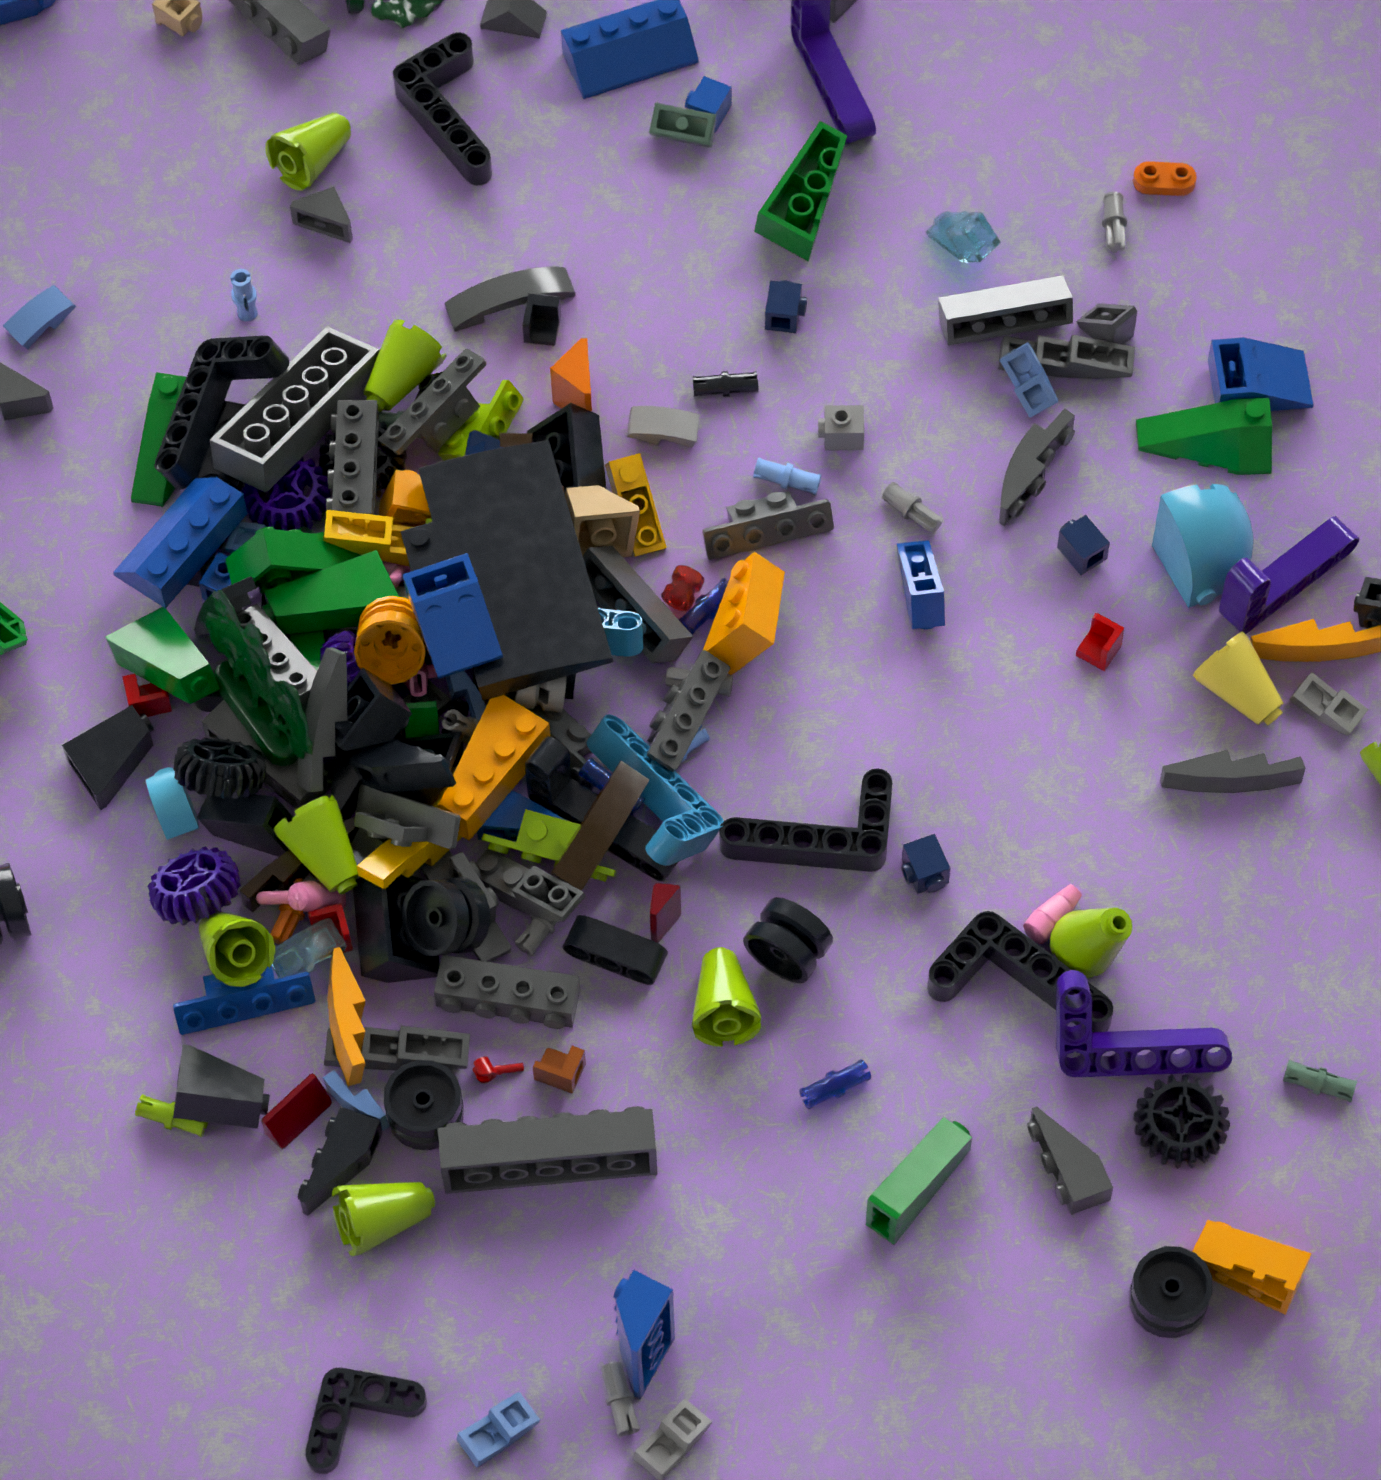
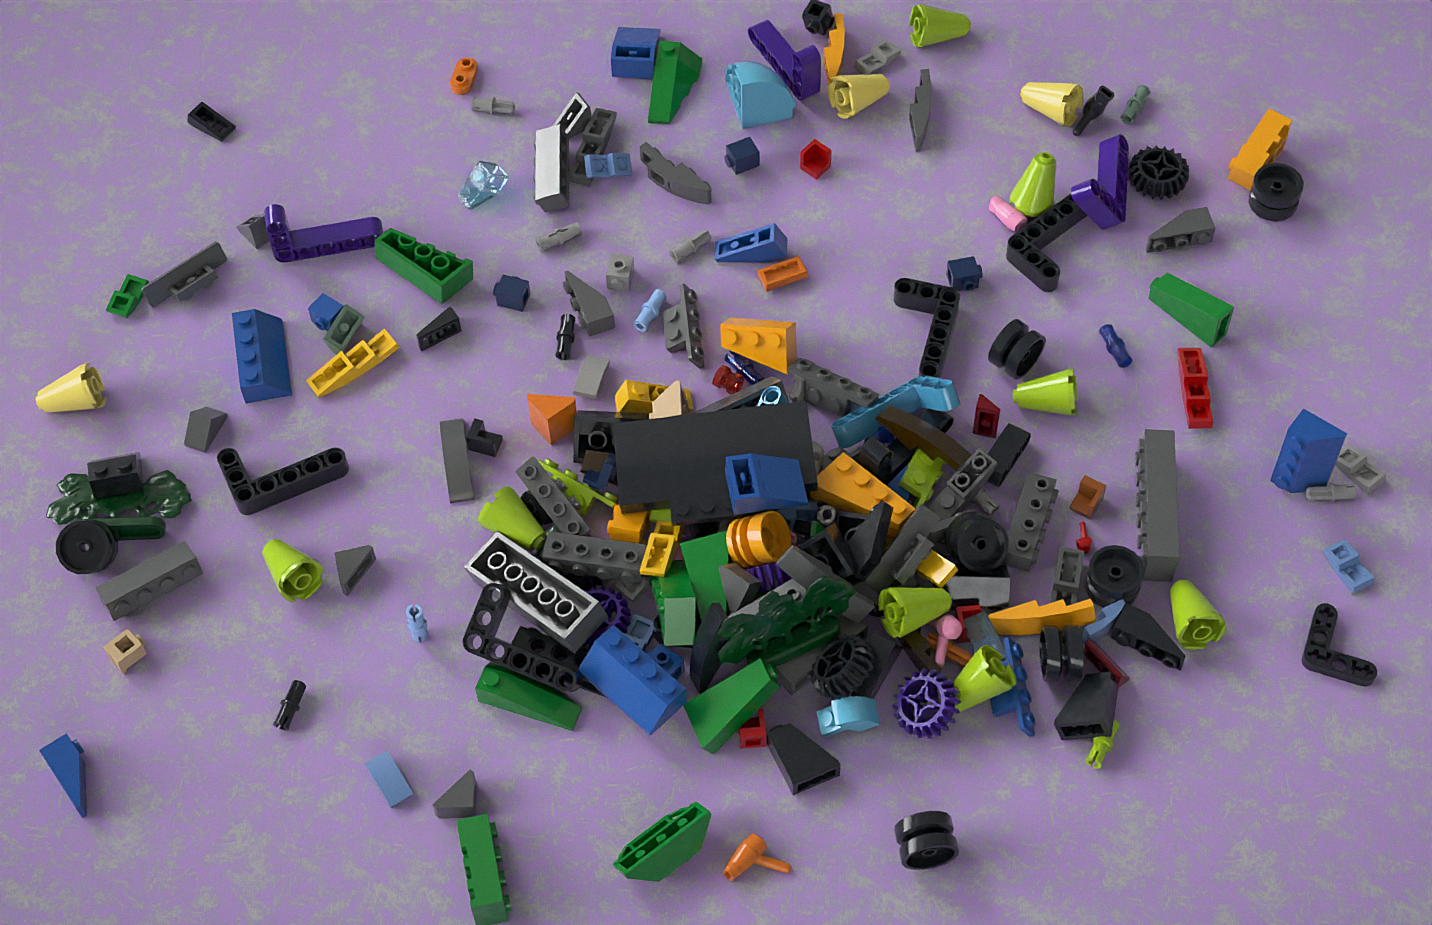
camera: 80 degrees left, 5 degrees down
none -> black axle [273,680,306,731]
none -> yellow slope [306,328,400,398]
none -> black slope [416,307,462,351]
none -> light grey pin [535,222,582,251]
none -> dark grey slope [563,271,615,337]
none -> dark grey slope [718,563,762,614]
none -> orange plate [757,256,808,292]
none -> light yellow cone [1020,82,1084,127]
none -> black wheel [1039,625,1084,682]
none -> black piece [1073,85,1114,136]
none -> red slope [1177,348,1214,429]

